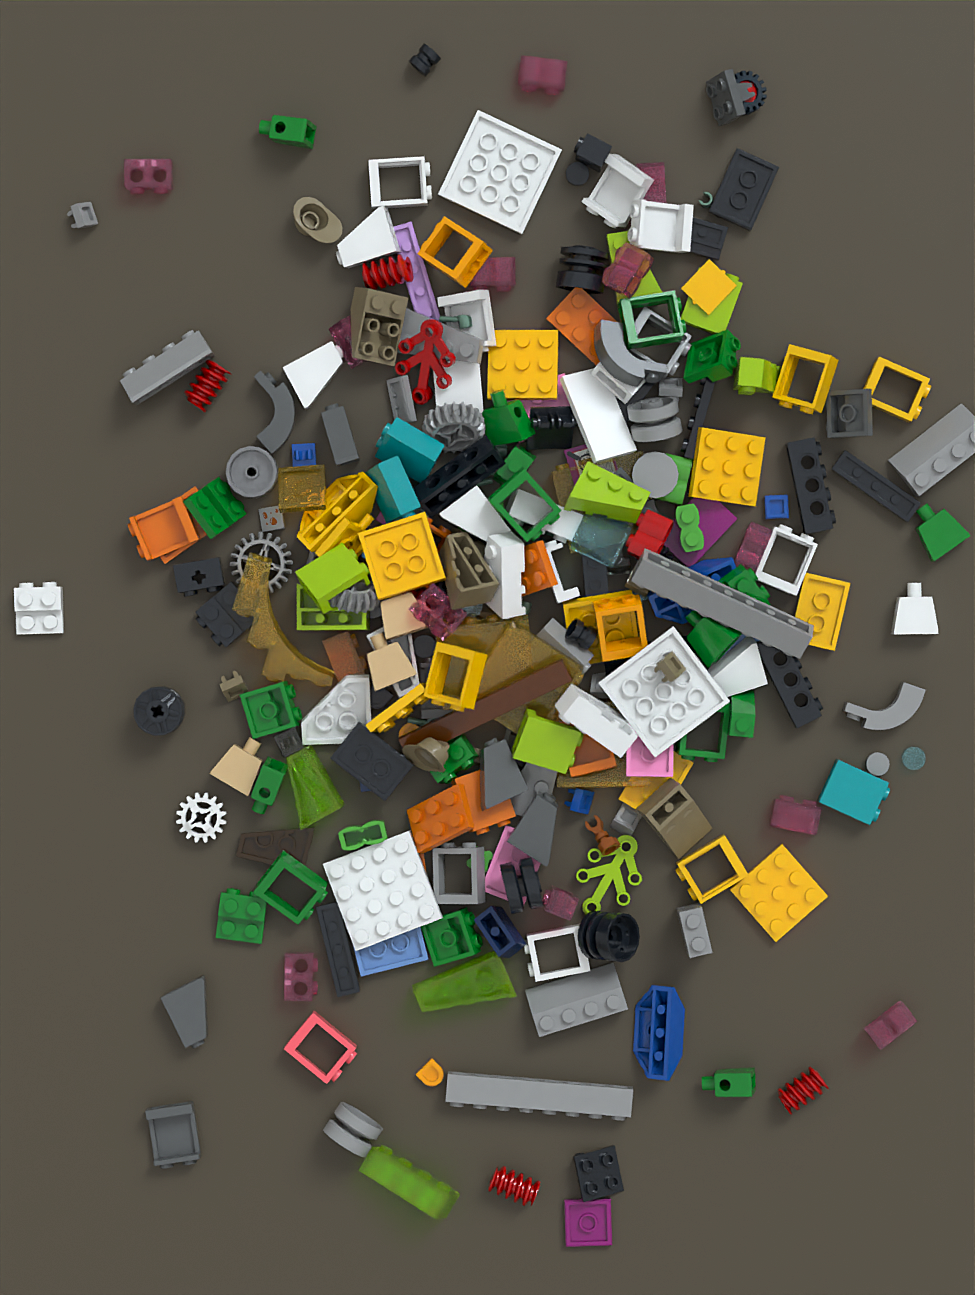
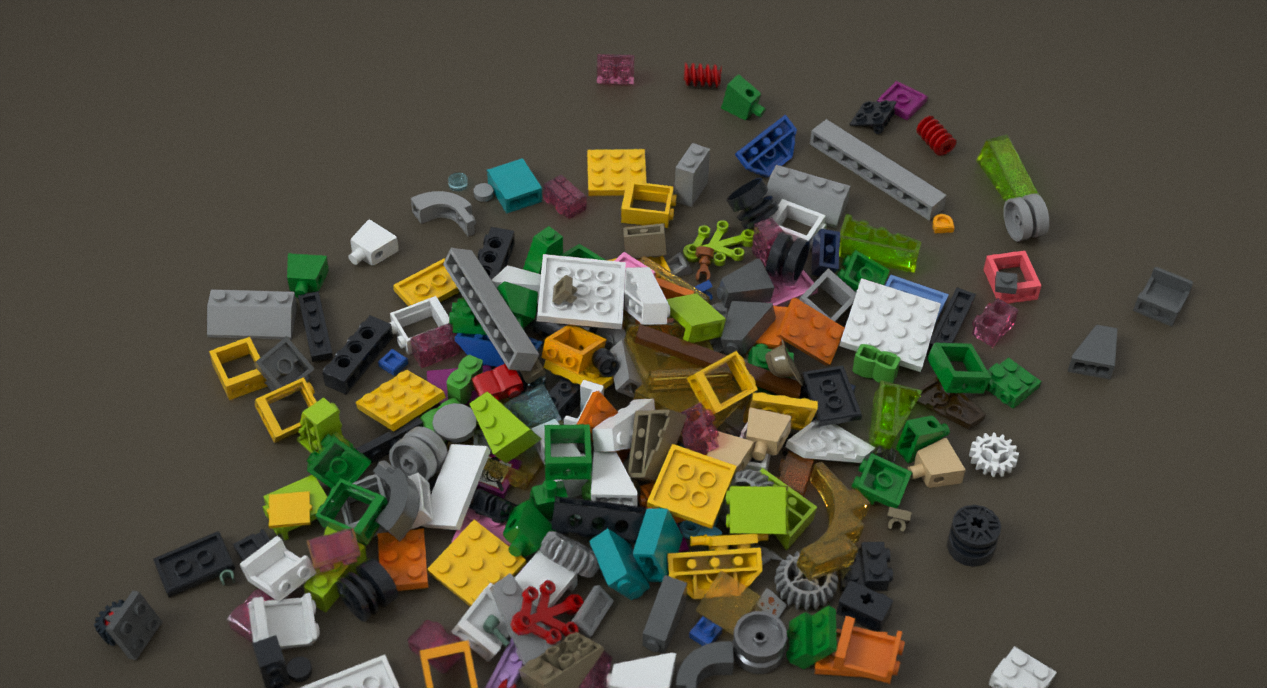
camera: 140 degrees left, 40 degrees down
none -> dark grey plate [995,271,1017,294]

